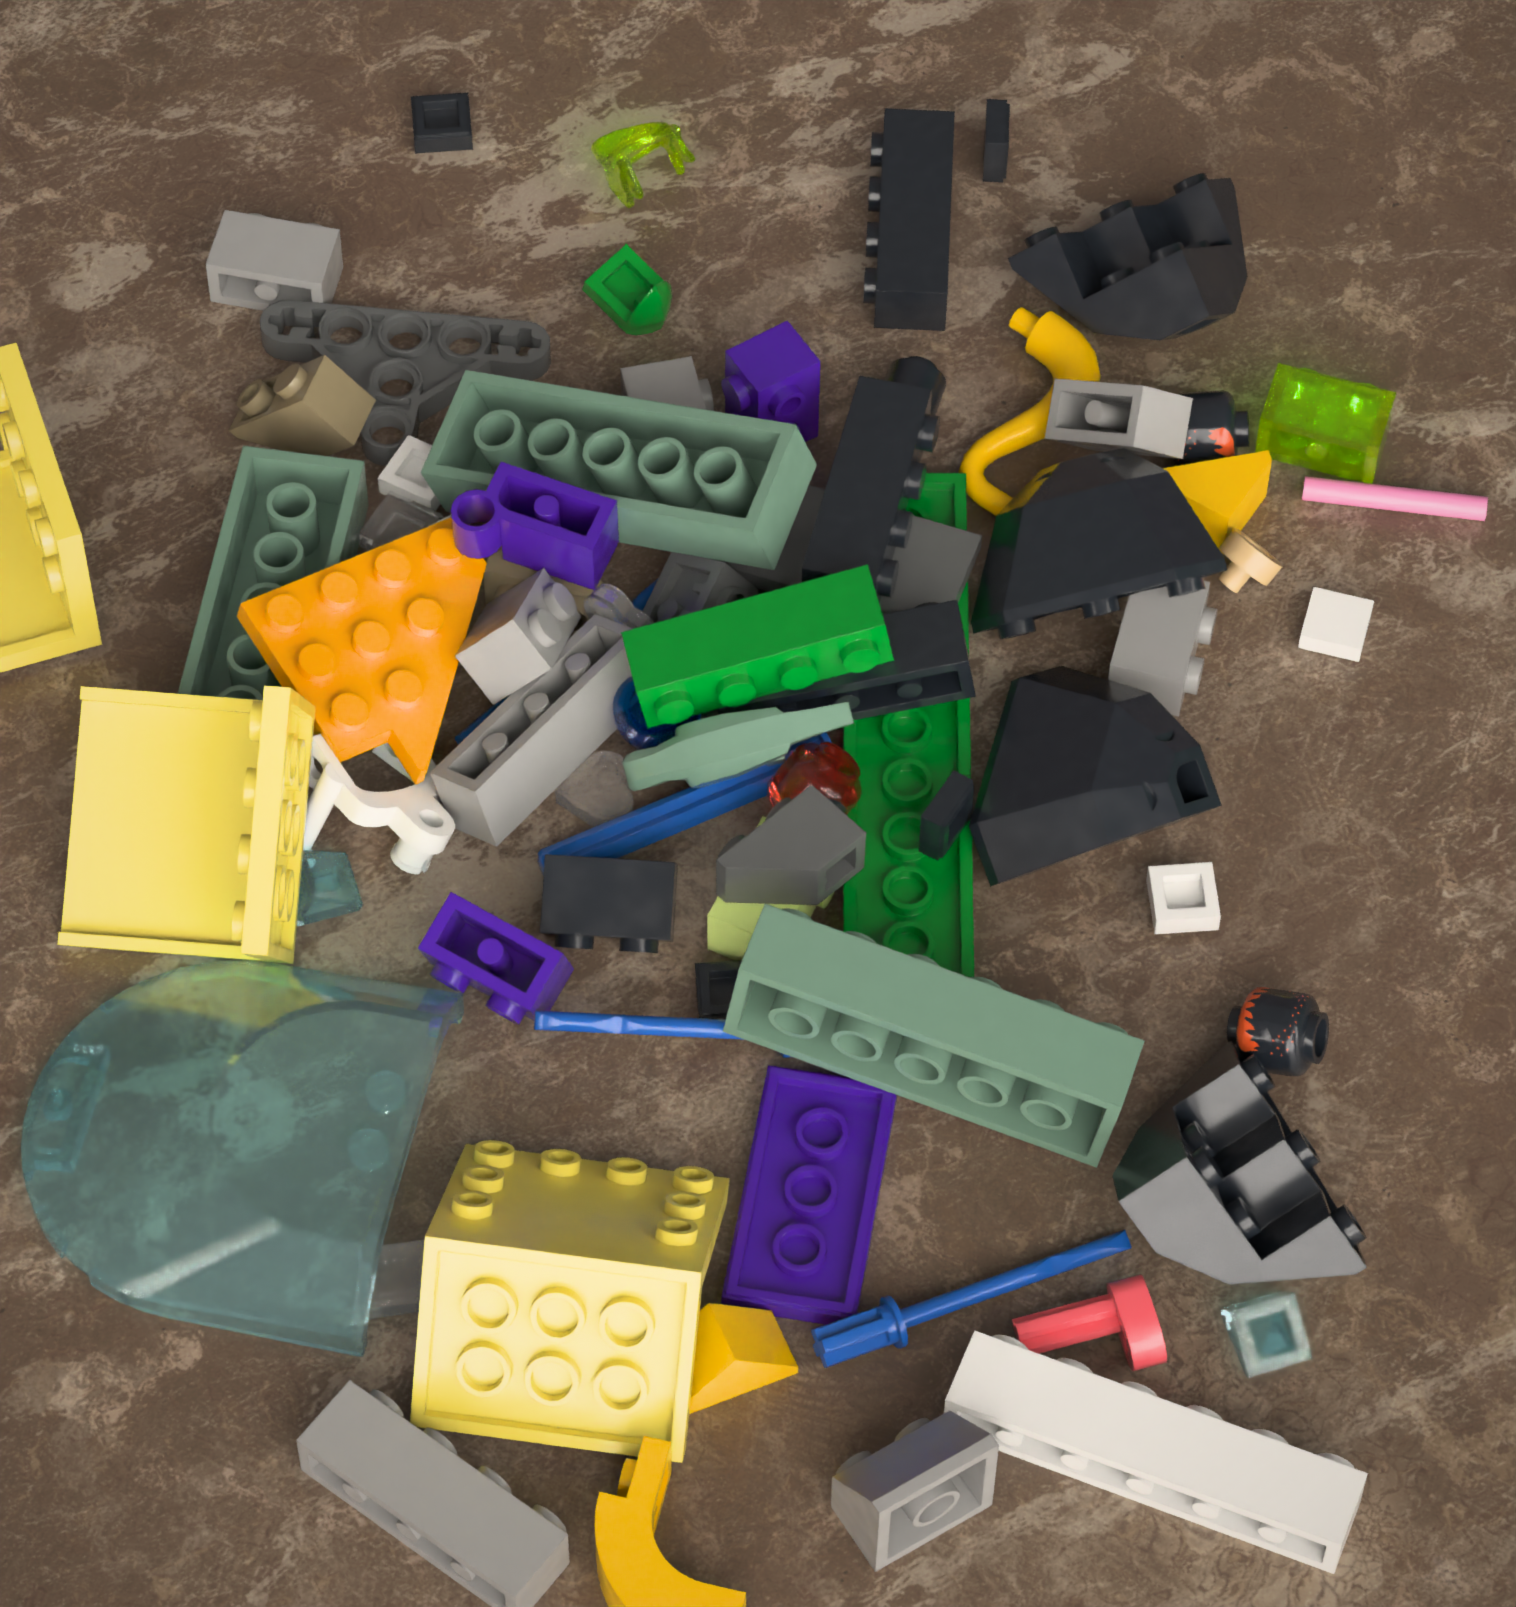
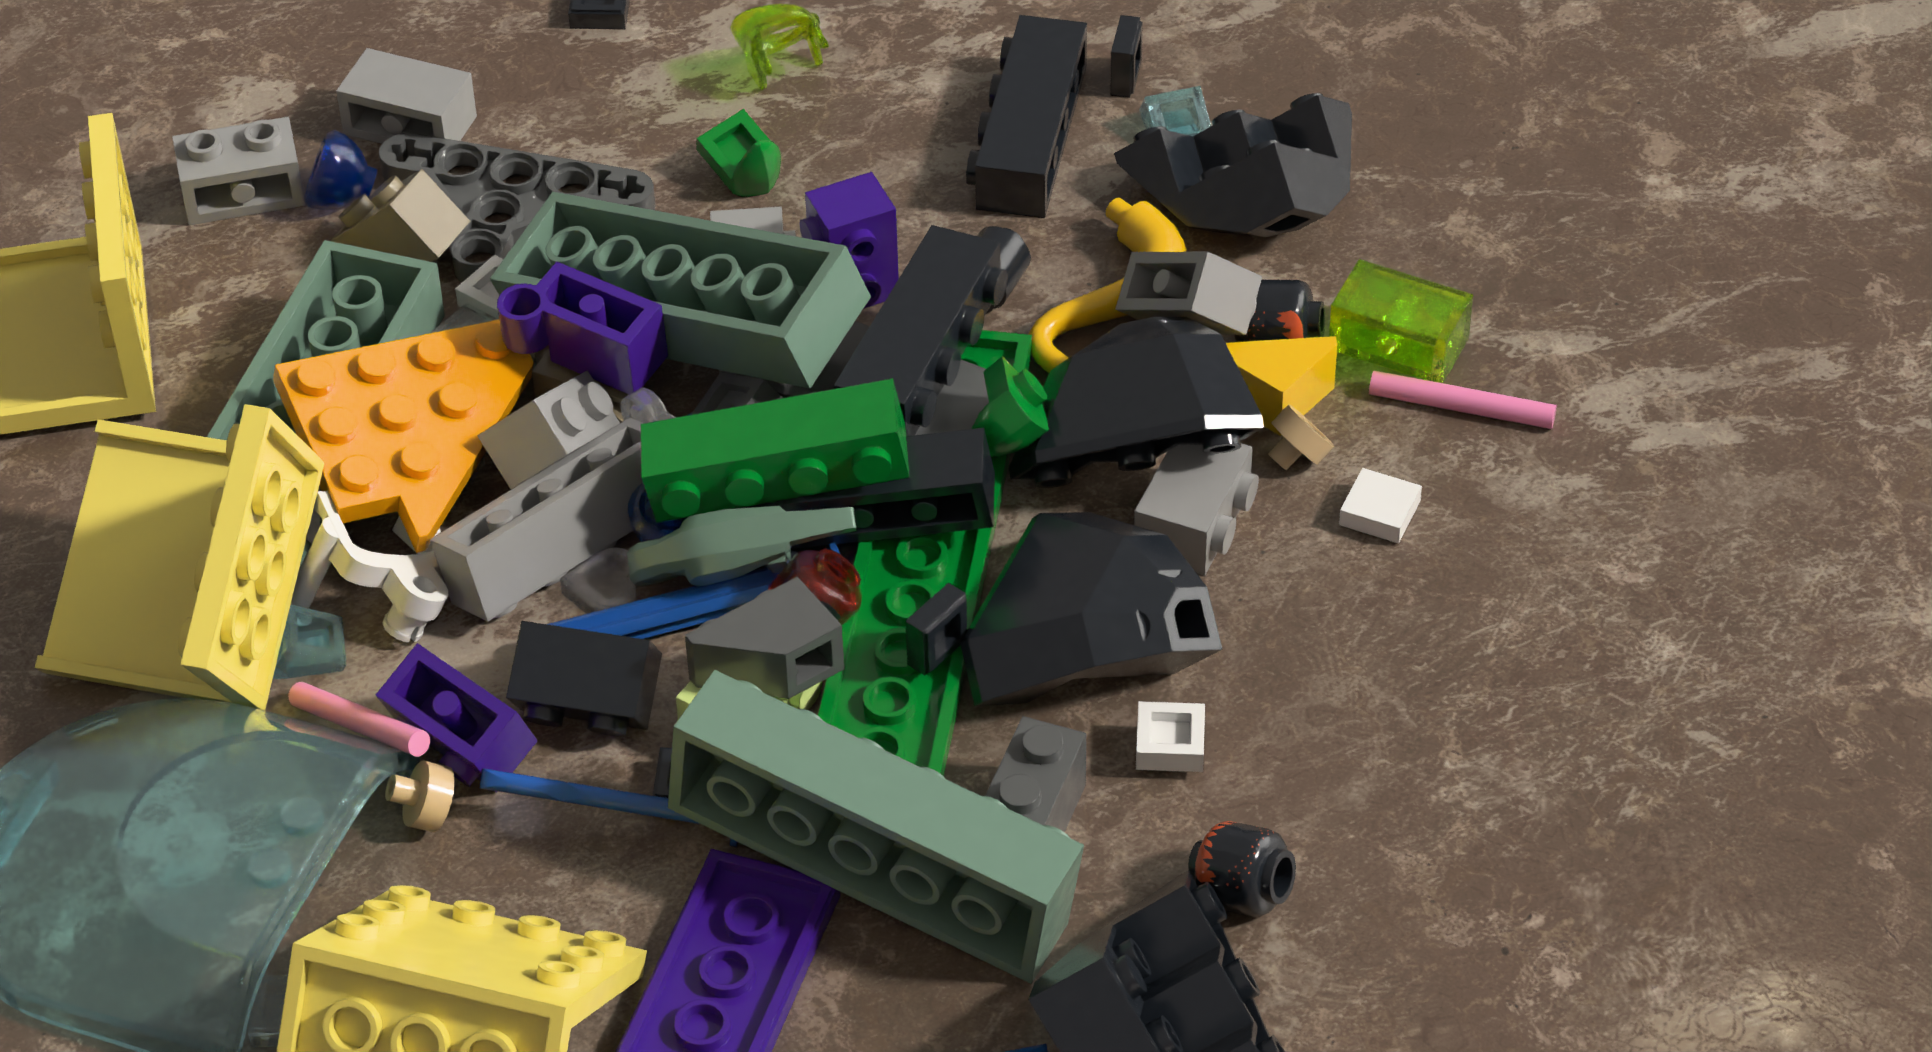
camera: 10 degrees right, 10 degrees down
none -> light grey brick [172,116,306,225]
none -> bright pink bar [288,682,430,757]
none -> clear blue brick [304,129,377,210]
none -> tan tile [385,761,454,832]
none -> green plate [971,356,1049,457]
none -> dark grey brick [985,716,1086,833]
none -> clear light blue slope [1139,86,1211,136]

